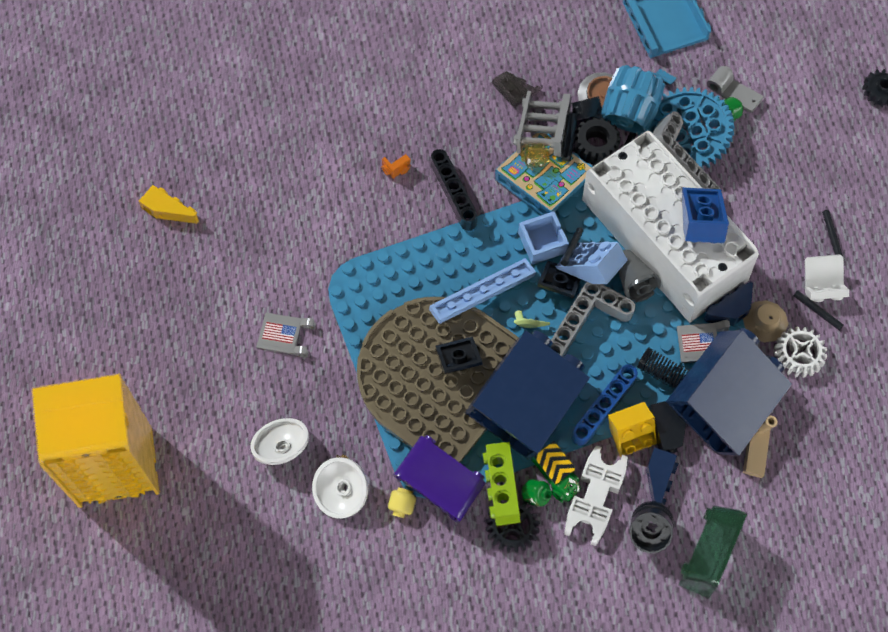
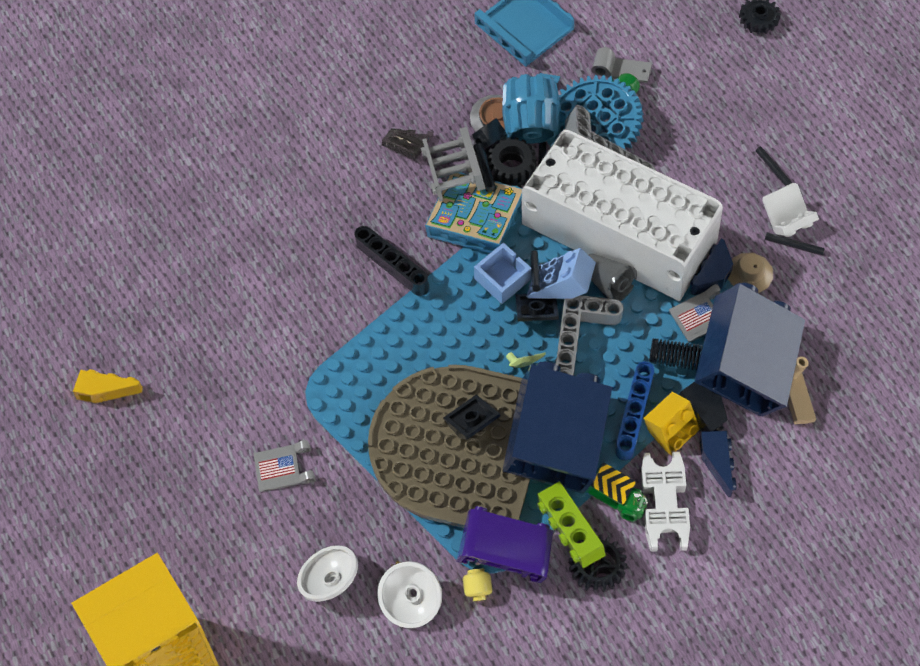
camera: 20 degrees left, 5 degrees down
orange bracket [381,154,411,179] -> none
light blue plate [429,258,536,324] -> none
clear yellow head [521,143,549,168] -> none
green head [521,479,552,507] -> none
black wheel [629,501,674,553] -> none
clear green windscreen [678,505,747,599] -> none
blue slope [682,187,729,244] -> none
white gear [774,326,827,378] -> none

